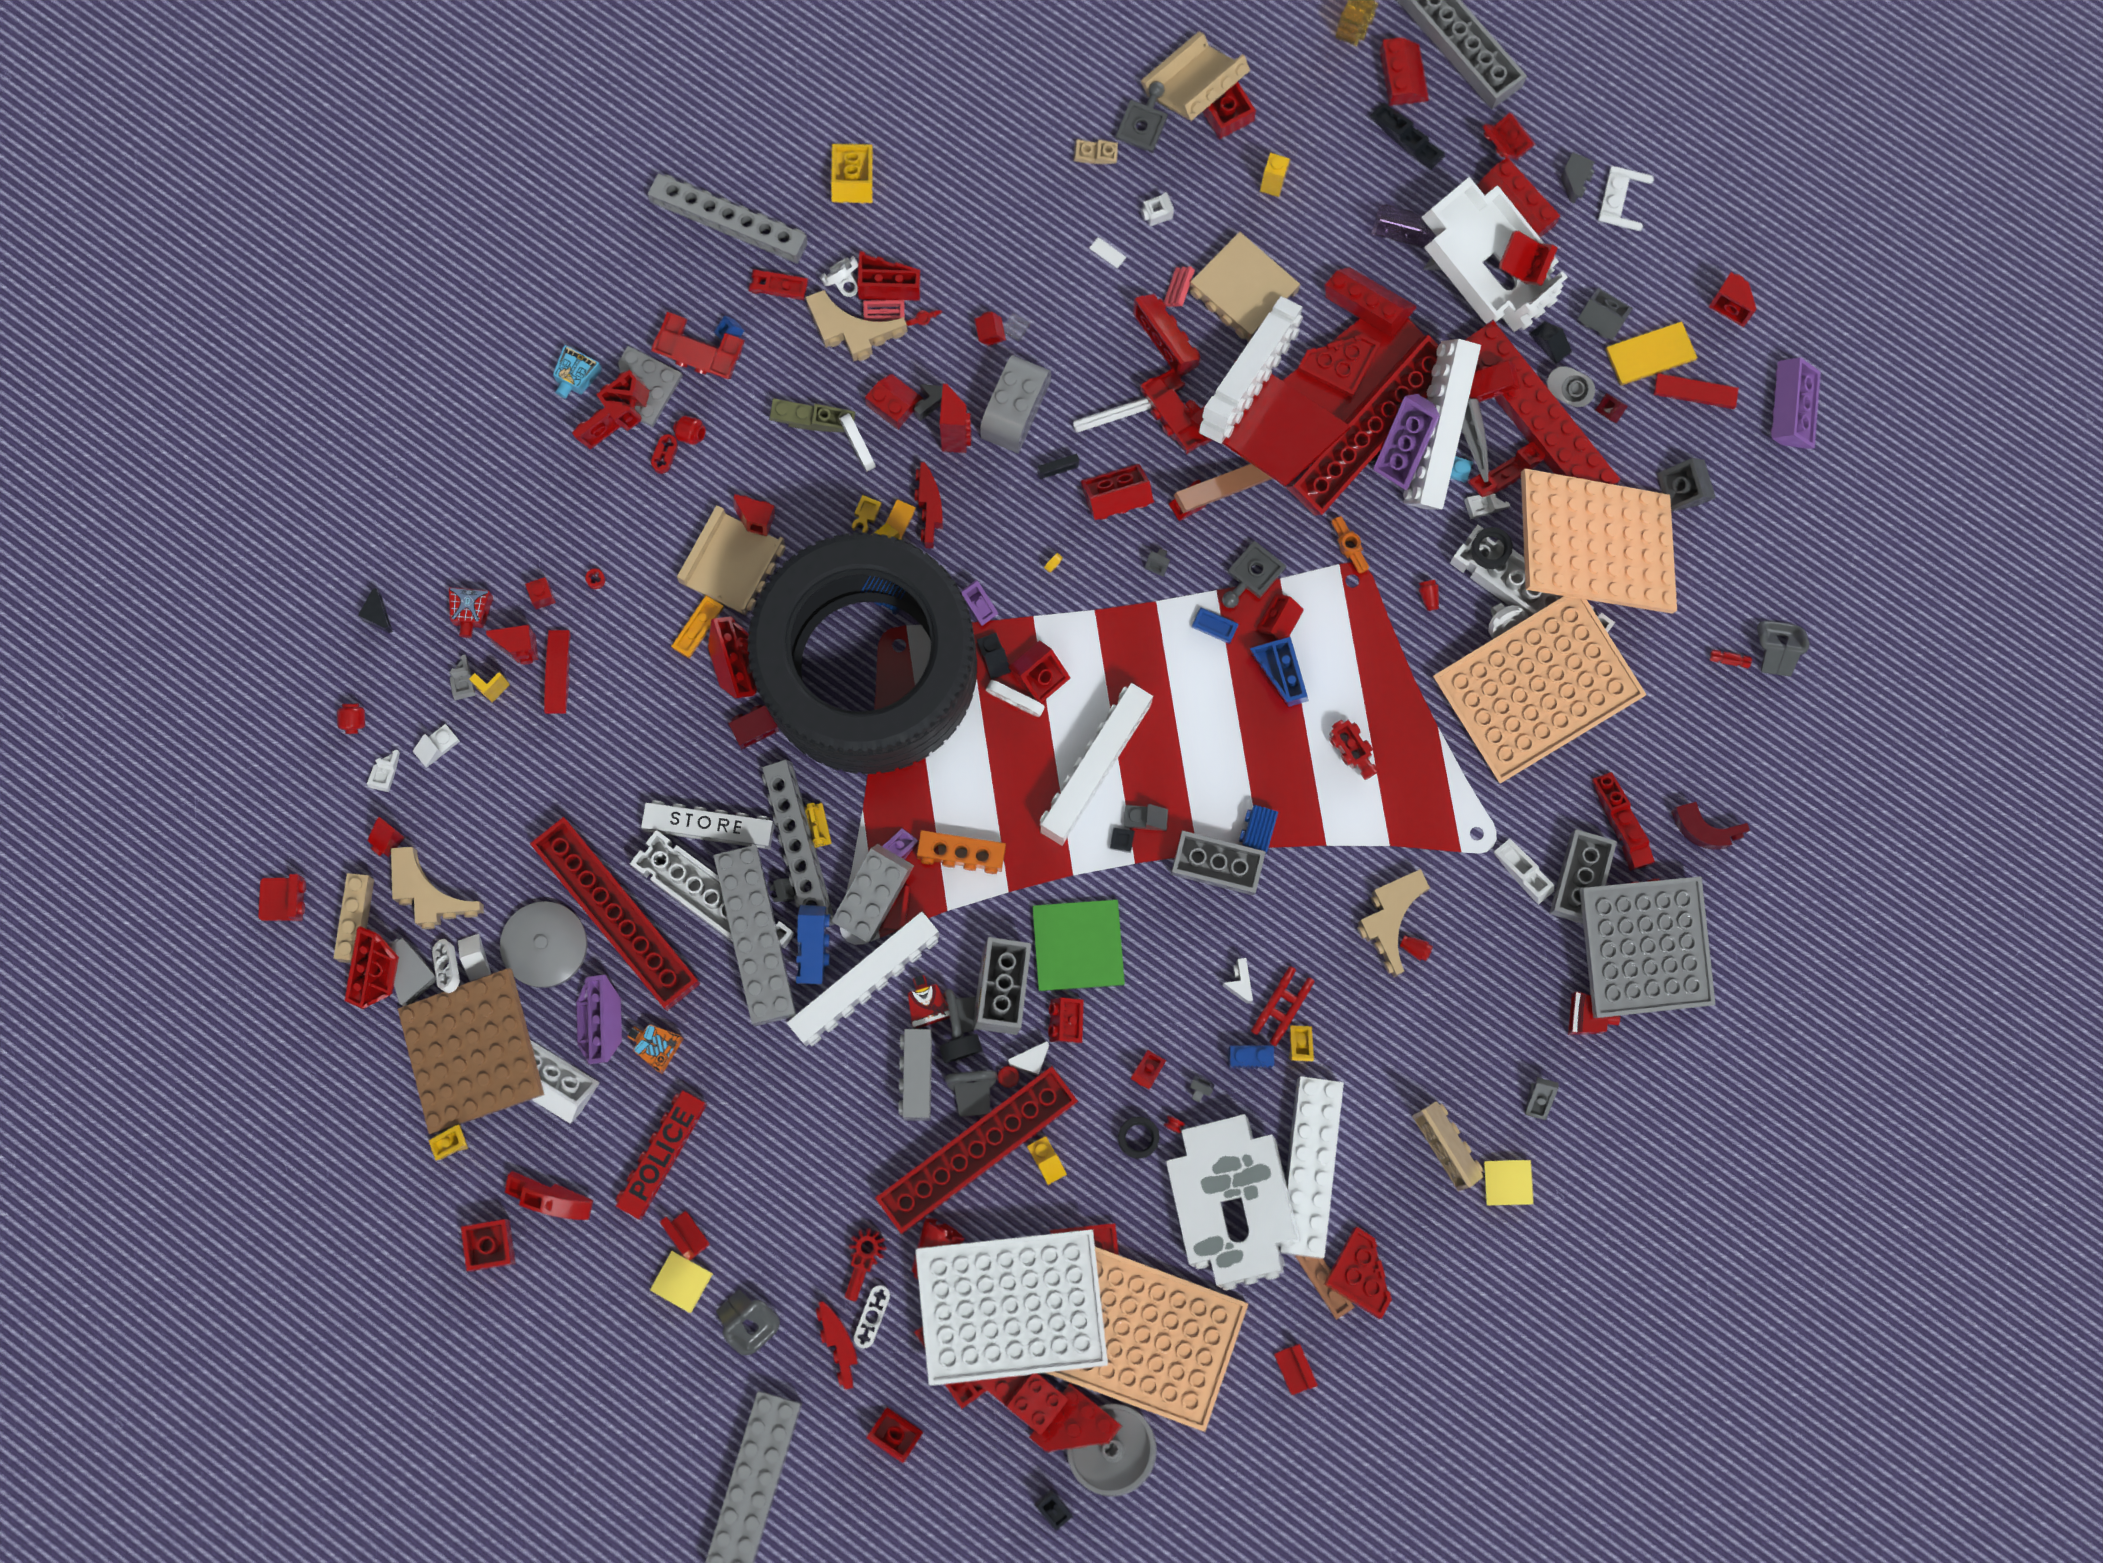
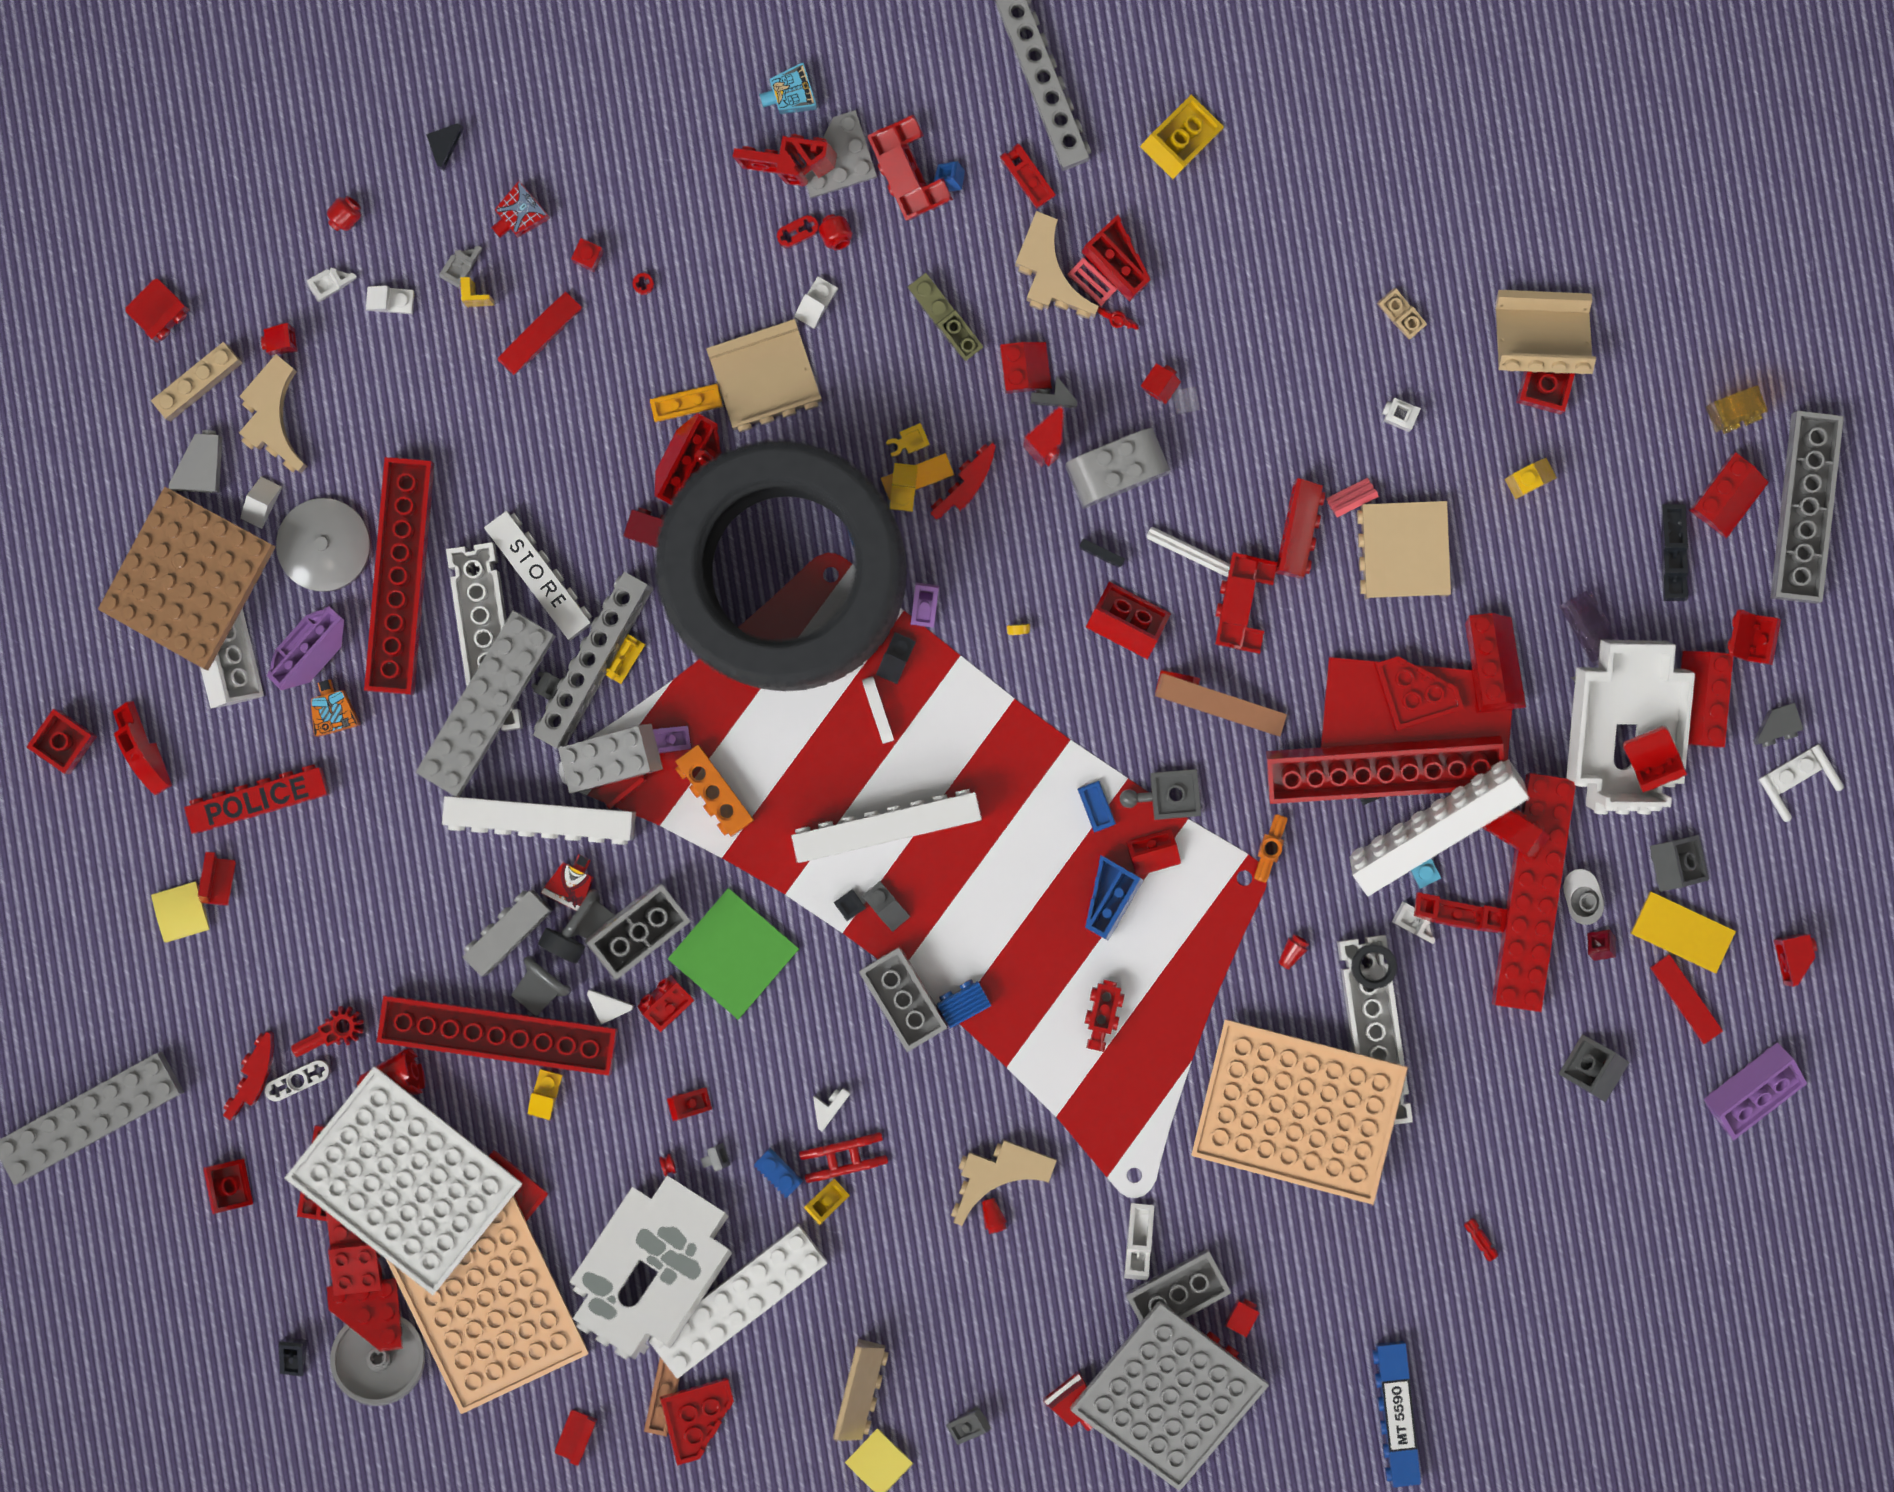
camera: 50 degrees right, 10 degrees up
red wedge [344,926,399,1009] -> none
yellow slope [428,1125,468,1161] -> none
white beam [432,939,460,993] -> none
red slope [486,625,539,665] -> none
dark grey piece [716,1289,780,1355] -> none
red slope [733,494,775,537] -> none
blue wedge [796,905,830,984] -> none
white tile [820,256,859,297] -> none
white beam [839,413,876,472] -> none
red tile [998,1066,1019,1088] -> none
red slope [1008,641,1071,703] -> none
white sticker [1089,237,1126,269] -> none
dark grey plate [1116,81,1168,153] -> none
black tyre [1118,1116,1160,1159] -> none
dark grey tile [1145,548,1170,577] -> none
red flag [1185,360,1350,487] -> none
white brick [1199,296,1303,444] -> none
medium lavender slope [1373,394,1440,490] -> none
light grey piece [1461,399,1488,482] -> none
white tile [1488,603,1529,639] -> none
light nougat plate [1521,469,1677,614] -> none
black slope [1529,321,1572,364] -> none
red slope [1592,772,1650,853] -> none
dark red arch [1671,802,1750,850] -> none
dark grey piece [1757,621,1810,677] -> none
none -> white slope [794,276,838,329]
none -> brick [1372,1341,1421,1488]

